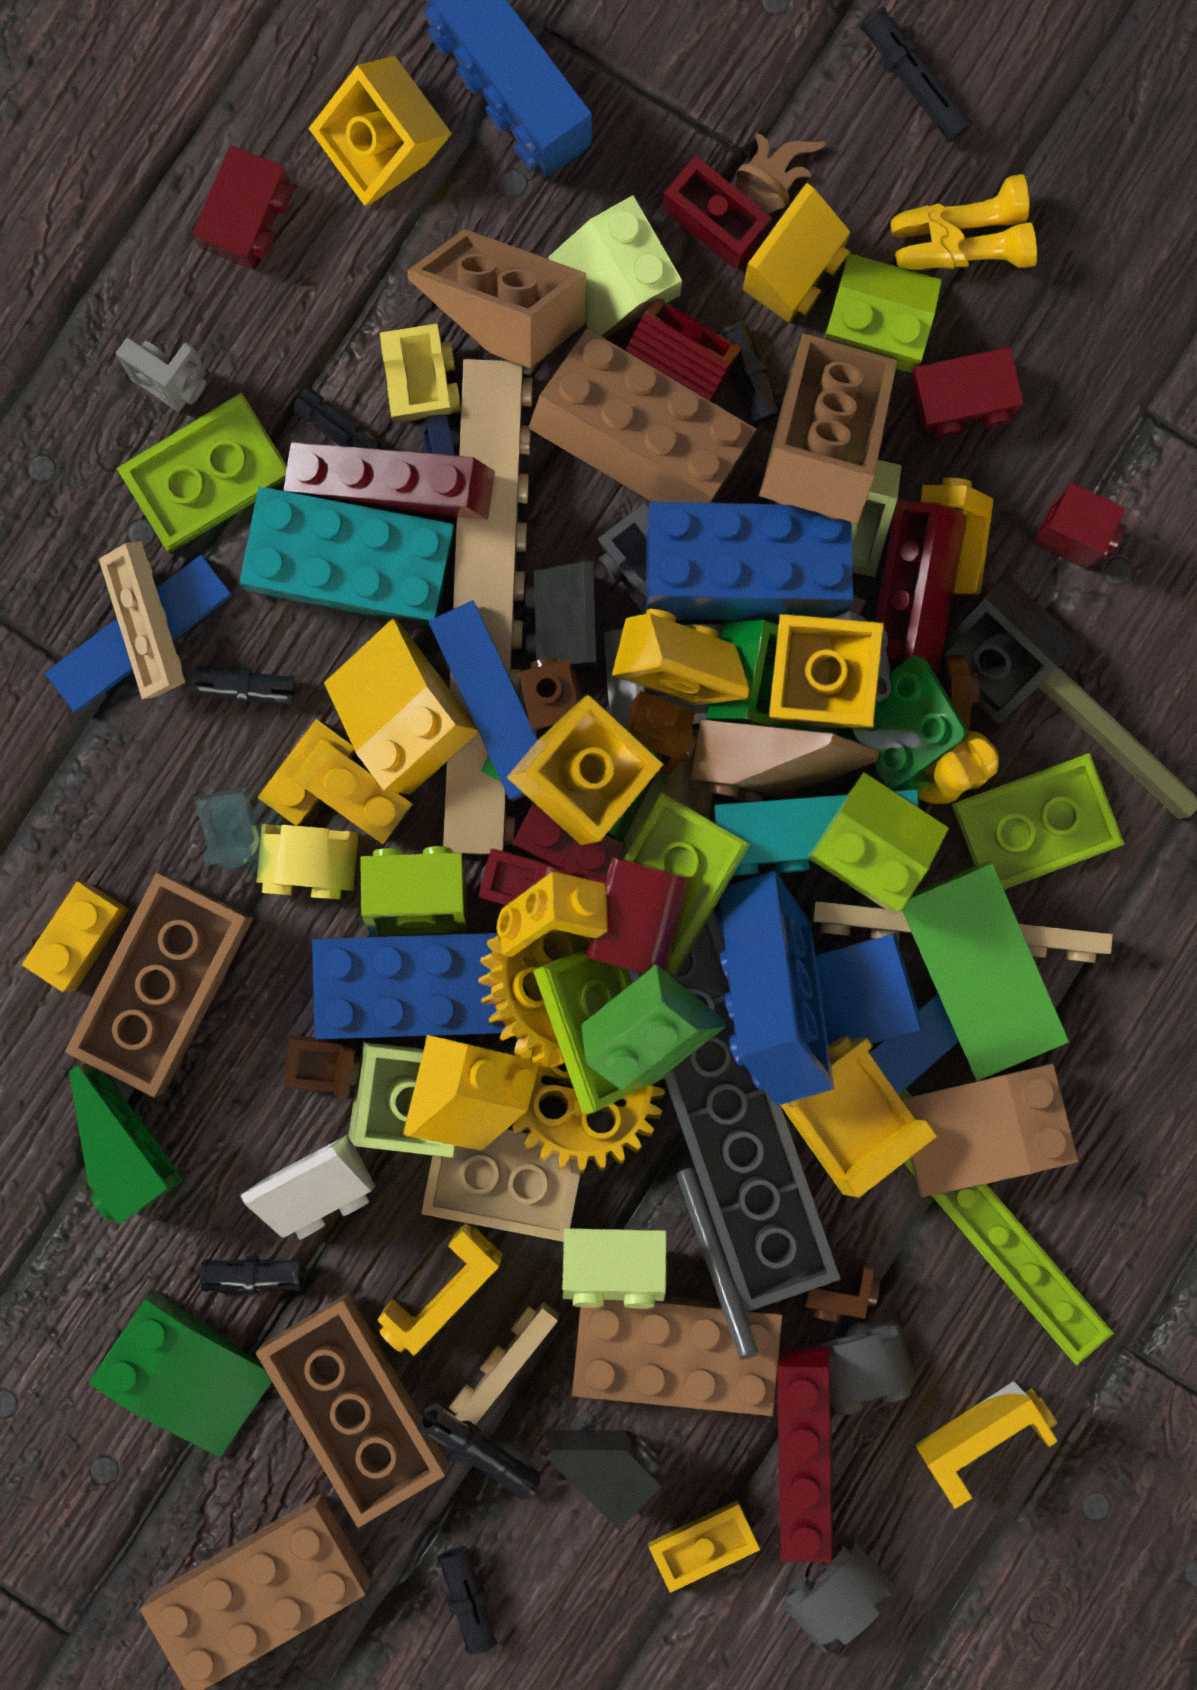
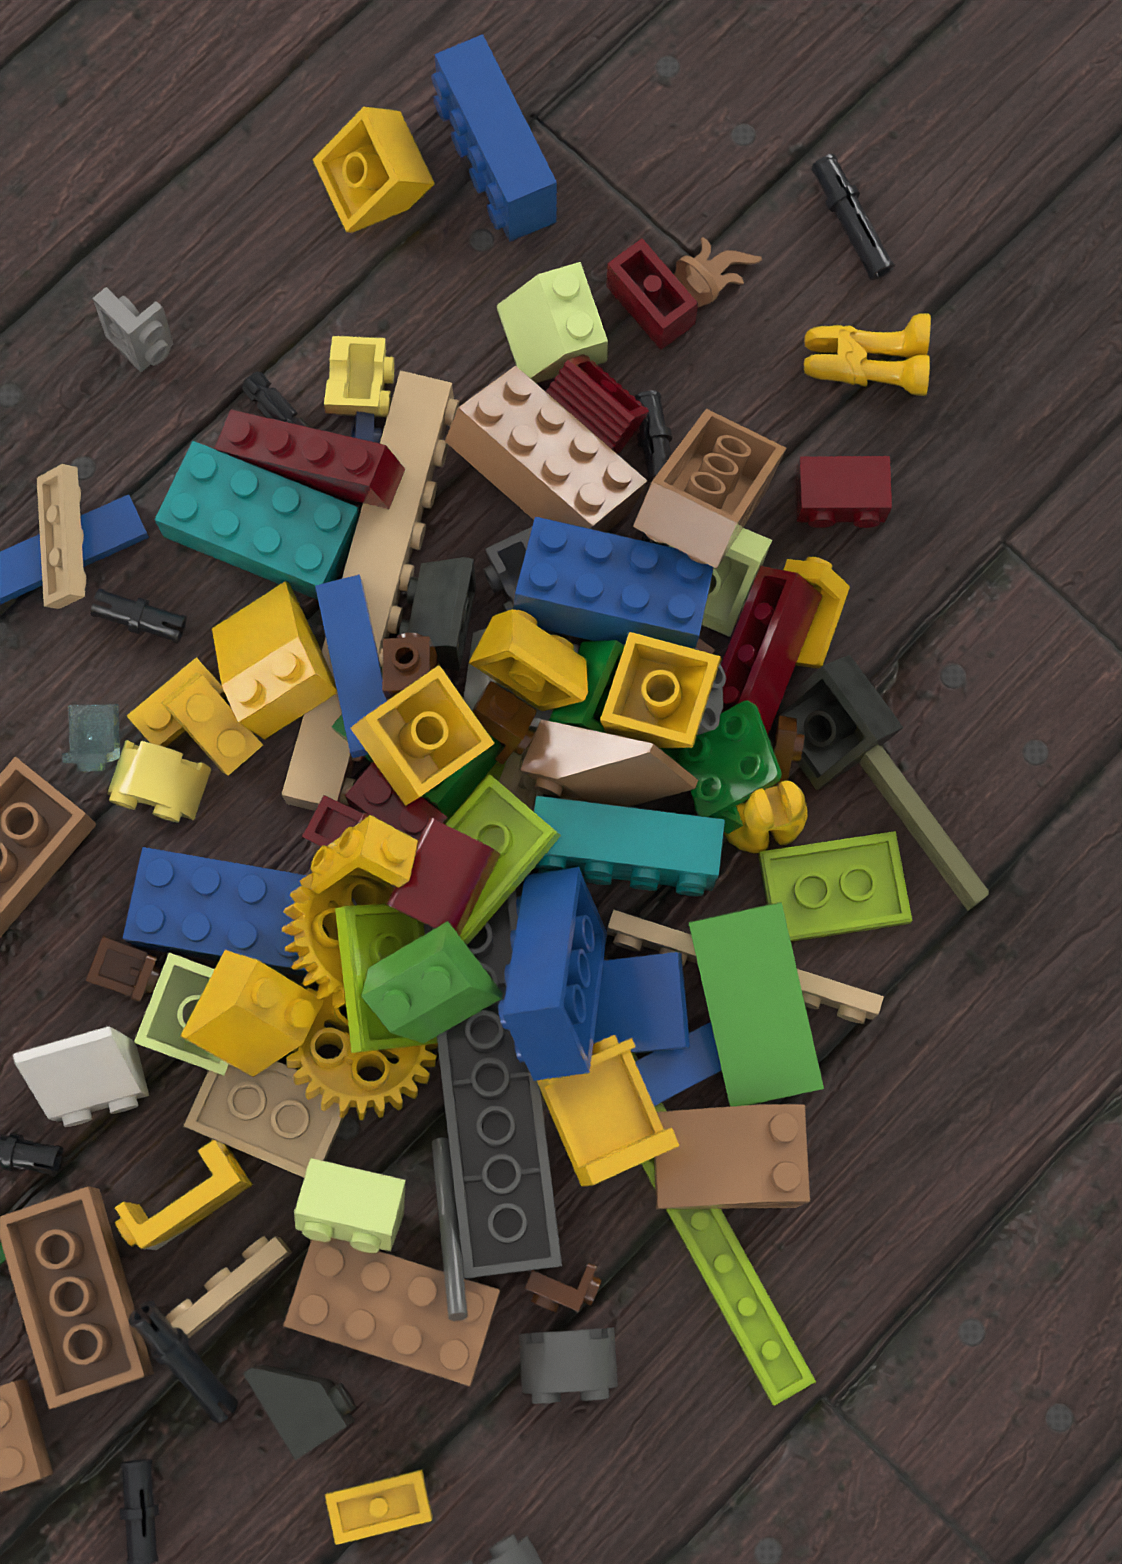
camera: 10 degrees right, 10 degrees down
lime tile [117,392,287,553] -> none
dark red brick [192,145,293,270] -> none
lime slope [361,846,469,937] -> none
medium nougat slope [407,229,586,369] -> none
yellow slope [742,183,850,323] -> none
dark red brick [777,1347,833,1563] -> none
lime slope [807,772,949,913] -> none
lime slope [824,253,942,373] -> none
yellow panel [915,1381,1058,1509] -> none
dark red brick [1032,482,1126,569] -> none

